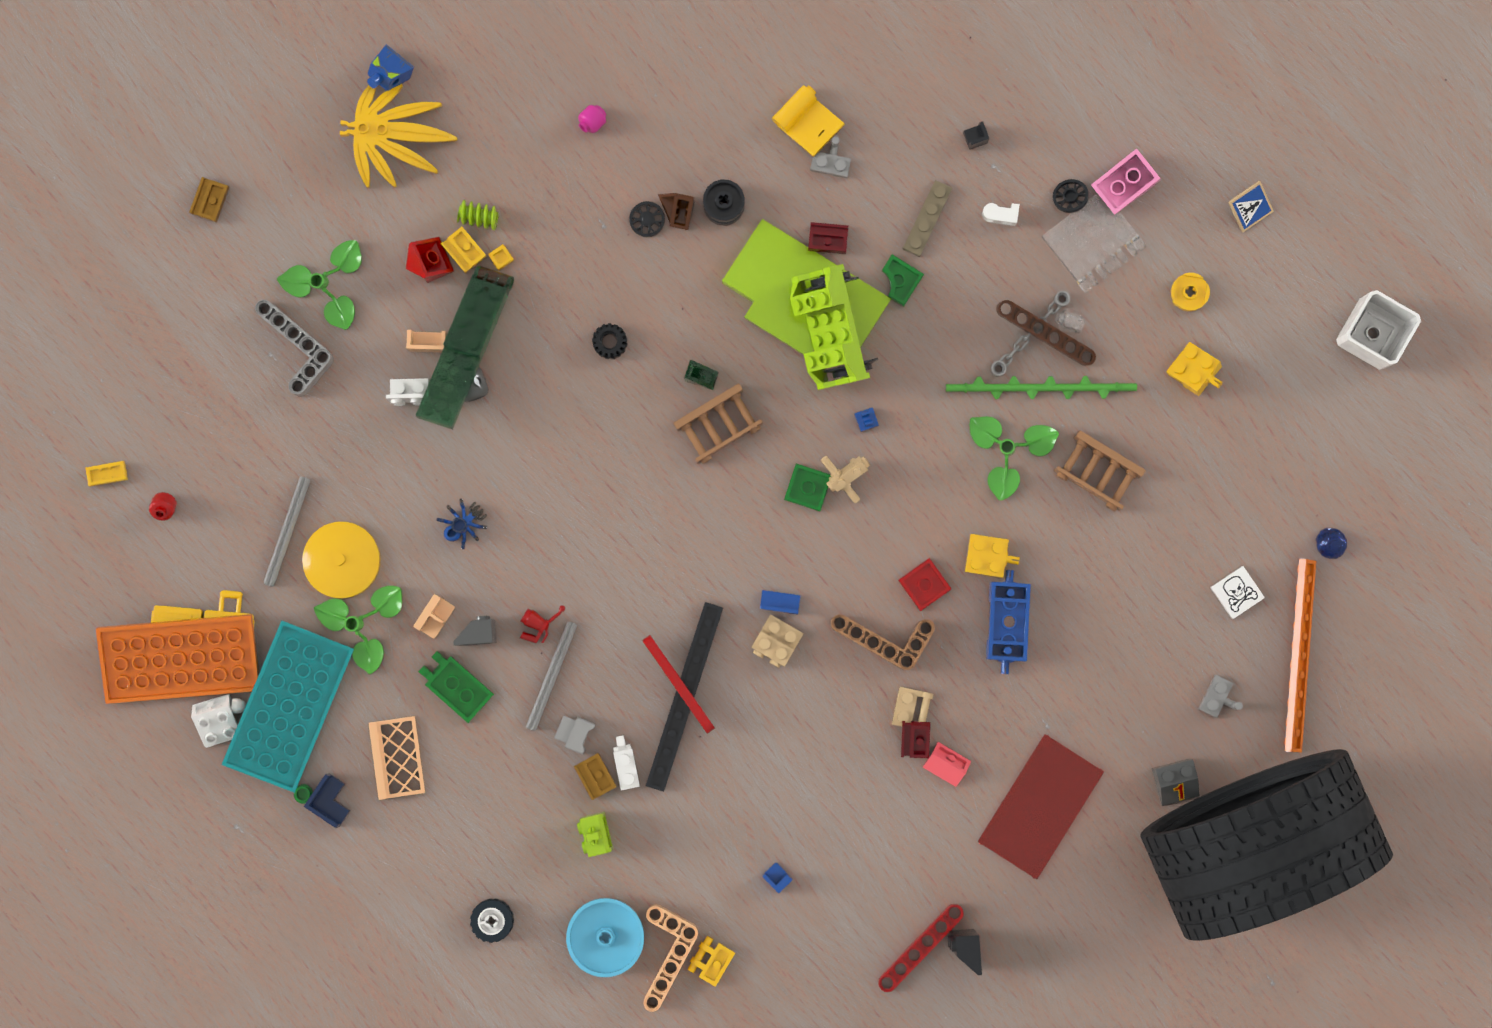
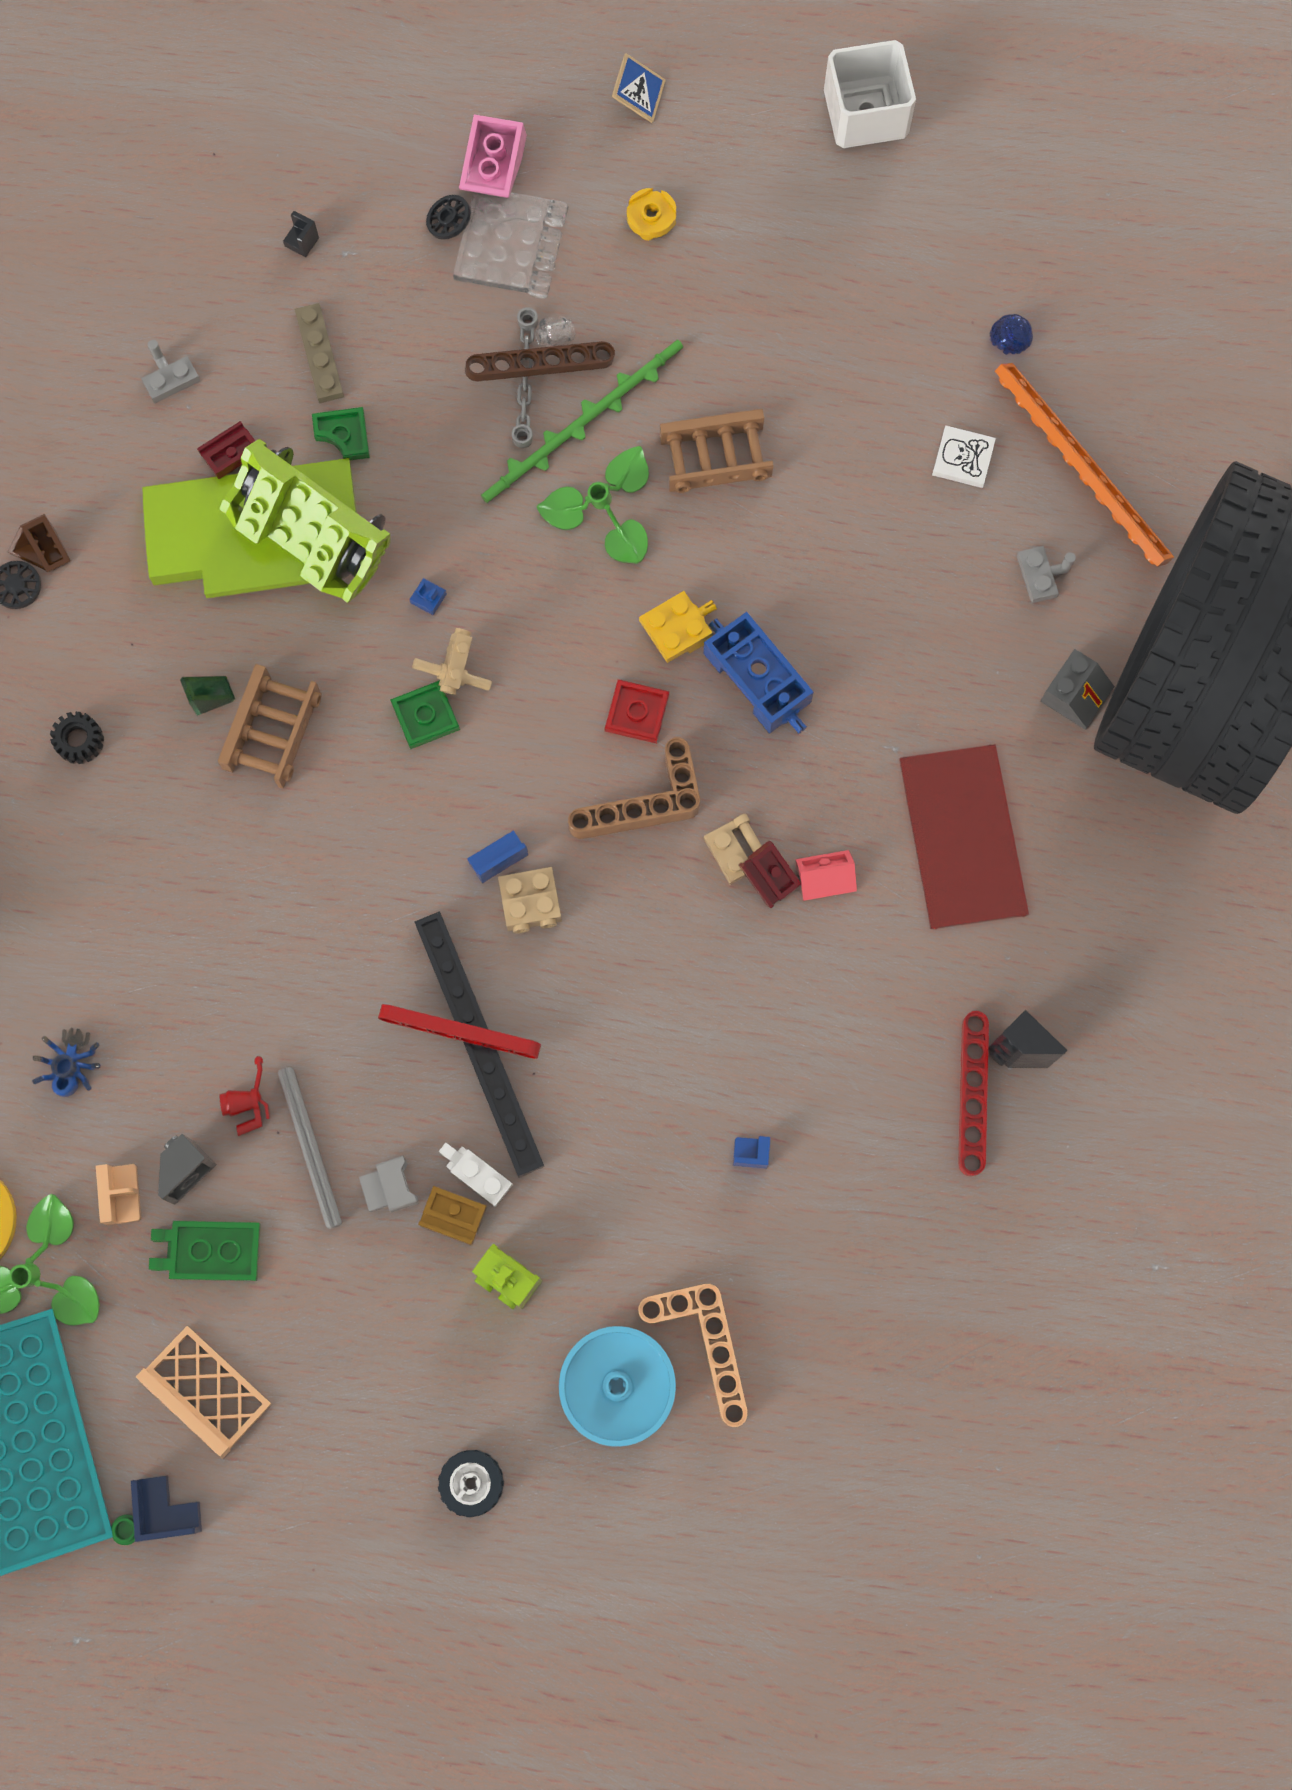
camera: 40 degrees left, 10 degrees down
yellow plate [687,936,735,987] -> none
black wheel [703,179,745,226] -> none
yellow door [772,85,845,157] -> none
white leg [982,203,1020,226] -> none
yellow plate [1166,342,1223,396] -> none

